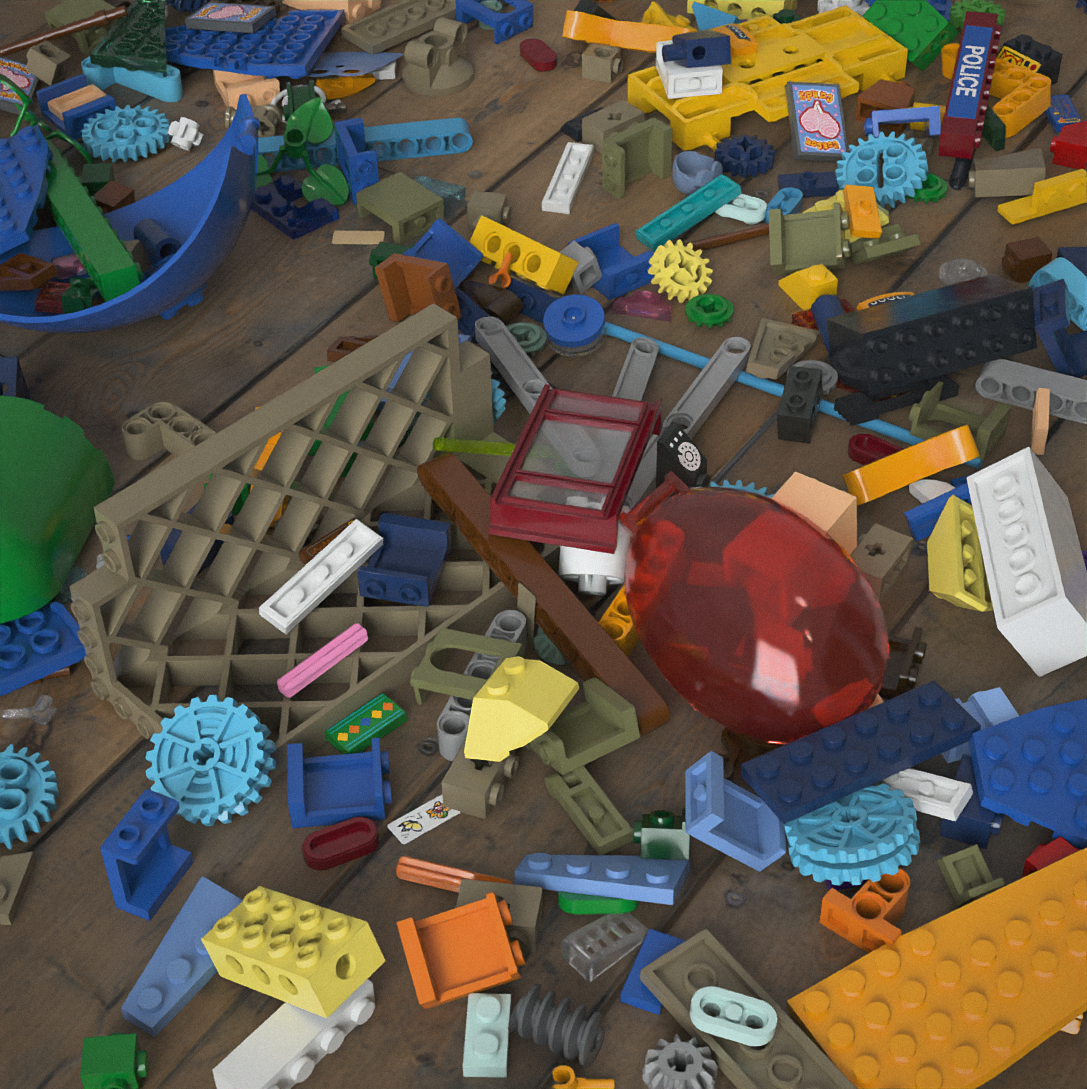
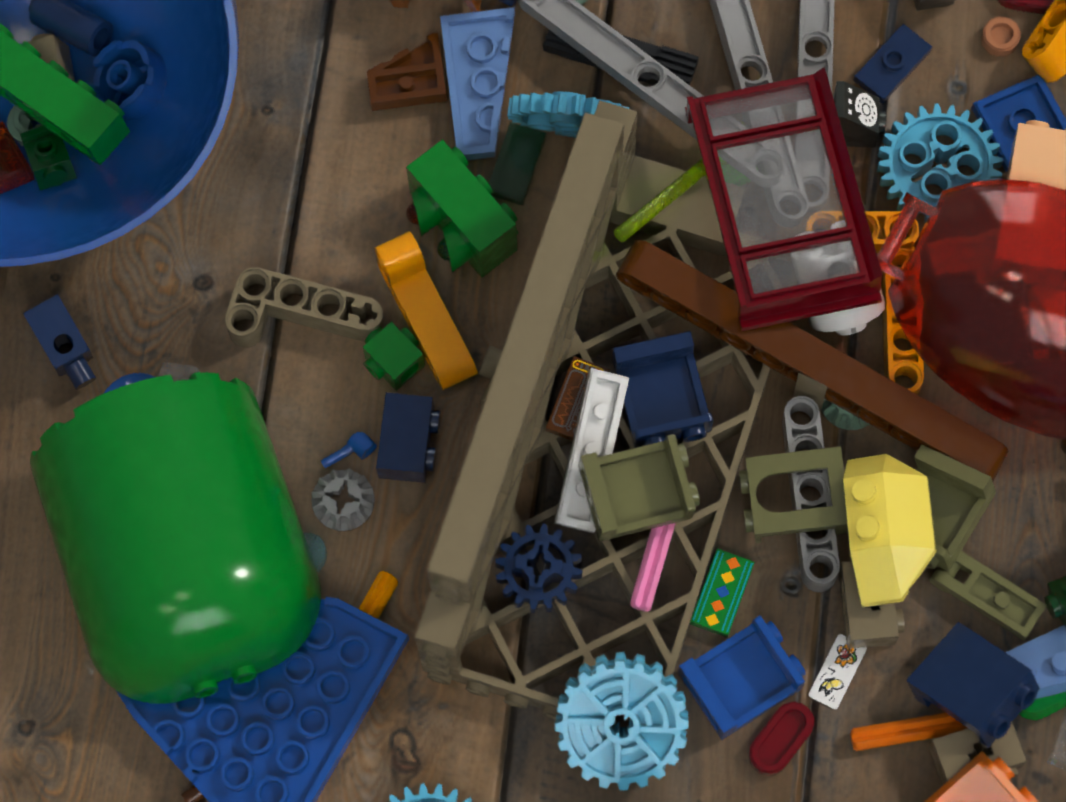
camera: 25 degrees left, 30 degrees up
clear hand [2,695,57,725] -> none
none -> dark blue gear [495,524,583,613]
none -> olive panel [578,434,700,542]
none -> dark blue plate [854,24,932,104]
none -> dark blue panel [906,622,1040,748]
none -> nougat tile [981,17,1021,57]

